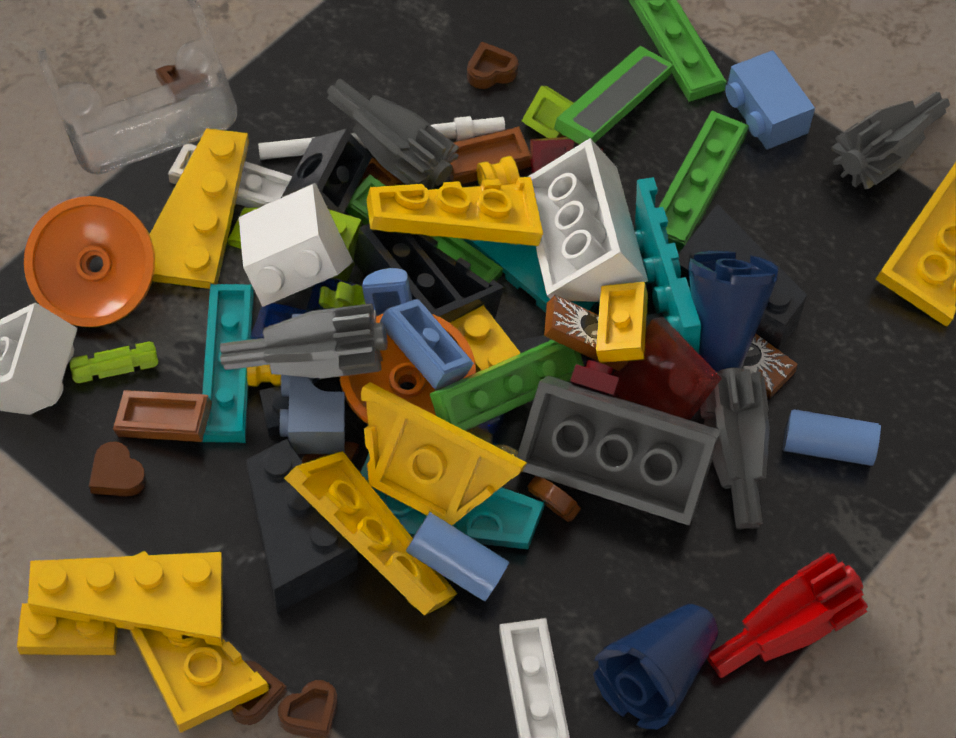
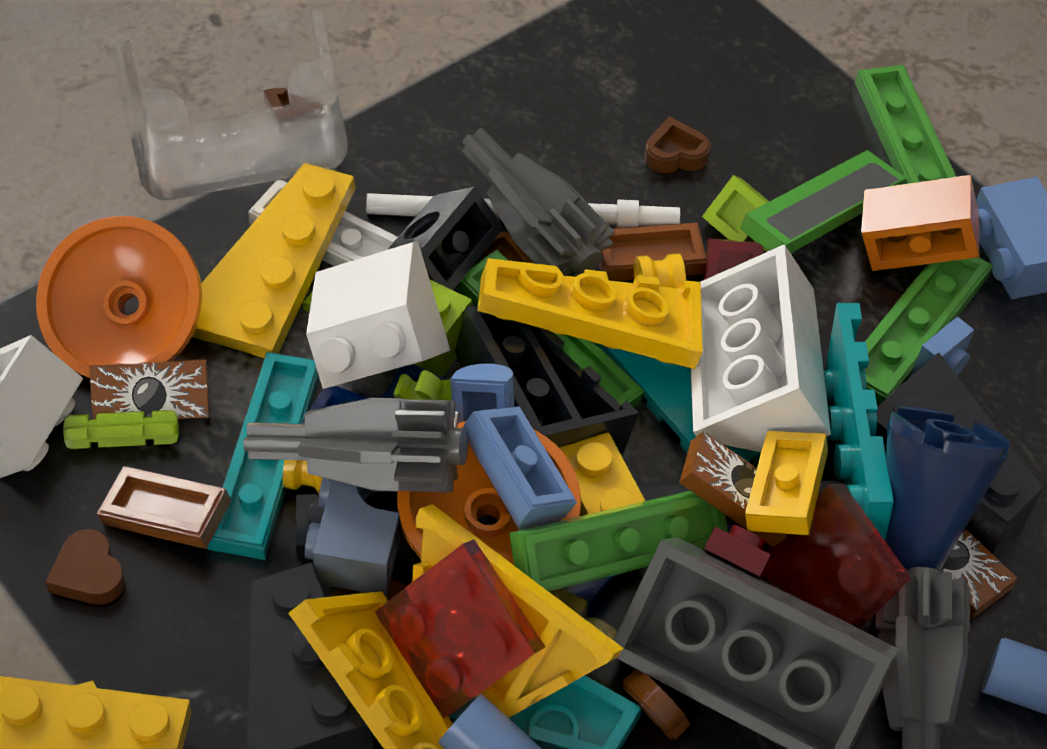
camera: 10 degrees right, 5 degrees down
none -> tile [89,359,210,419]
none -> clear red plate [375,539,546,719]
none -> orange brick [862,175,979,271]
none -> medium blue plate [911,317,974,376]

